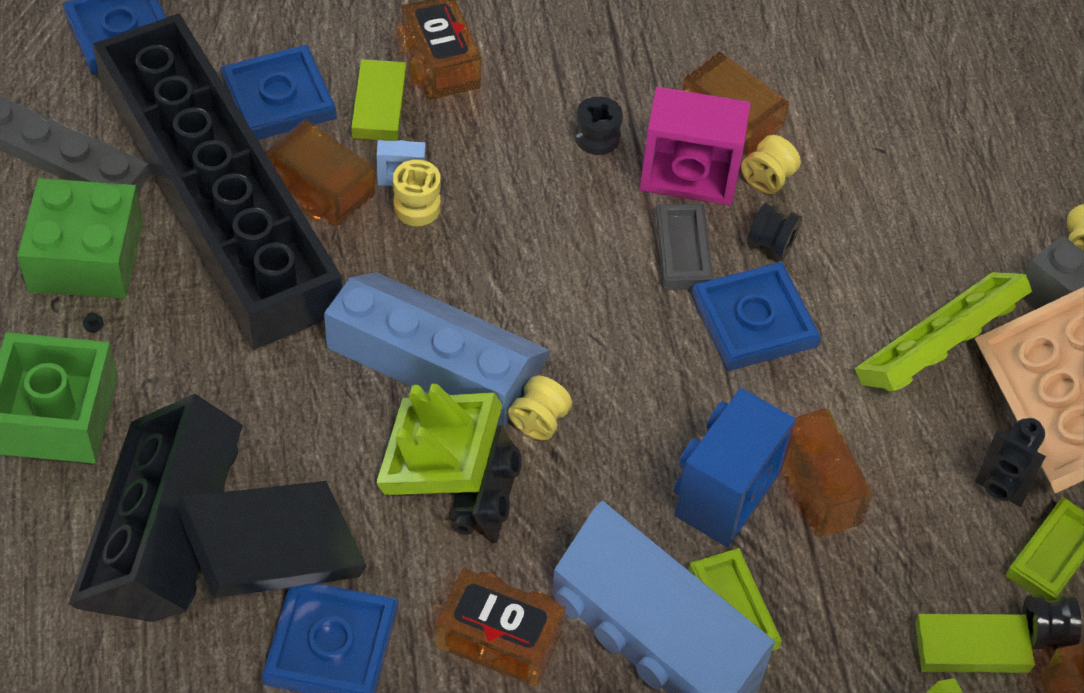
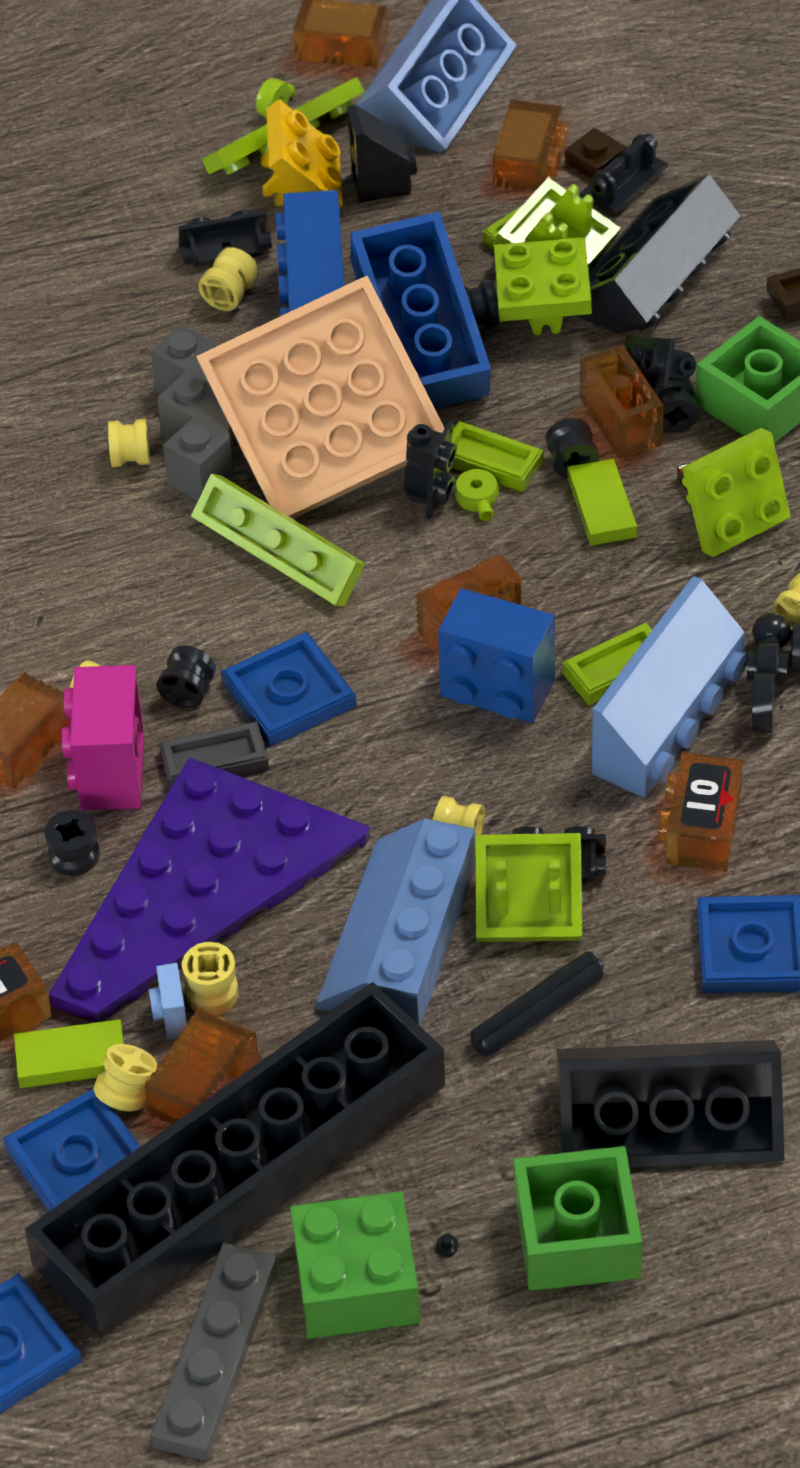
camera: 95 degrees left, 5 degrees down
black tile [176,481,366,598] -> none
none -> dark purple wing [49,757,370,1023]
none -> light yellow wheel [93,1044,158,1112]
none -> lime piece [454,469,499,521]
none -> black axle [470,951,604,1057]

